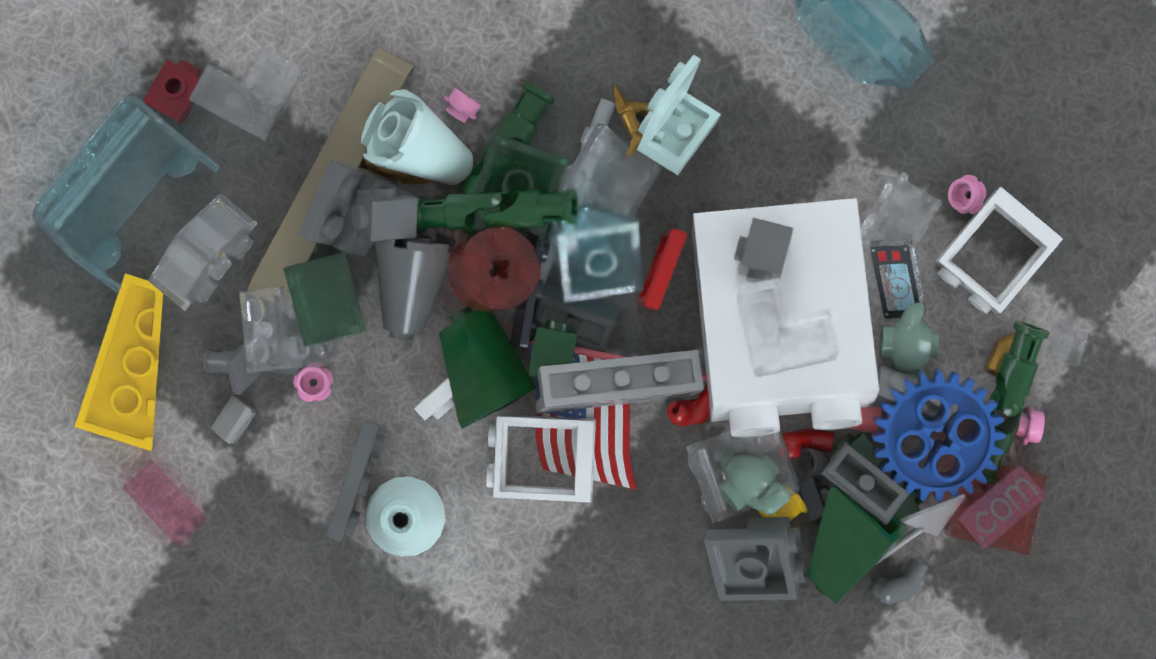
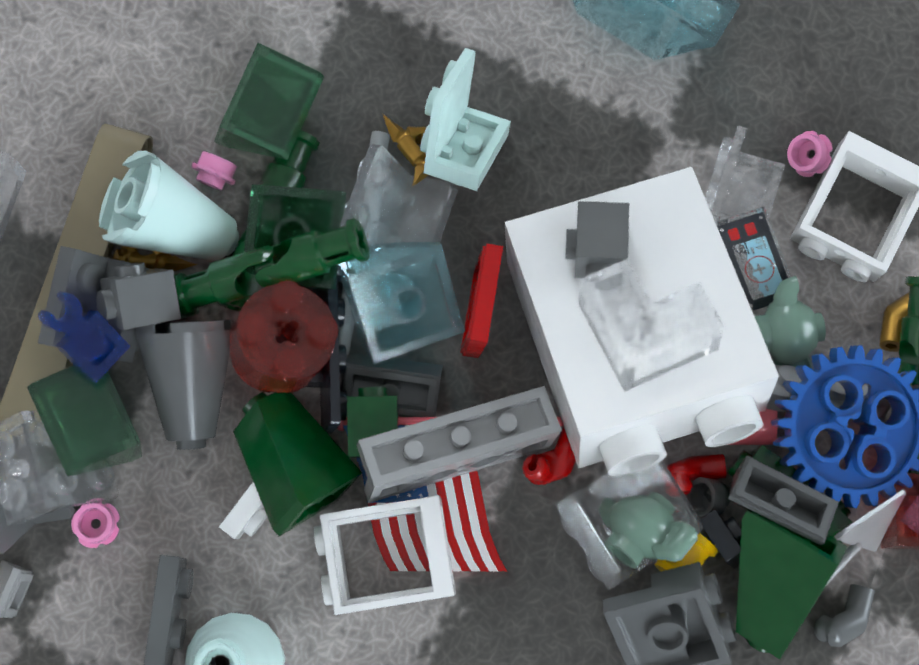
camera: 10 degrees left, 10 degrees down
none -> clear blue plate [38,291,131,382]
none -> clear green slope [214,43,324,160]

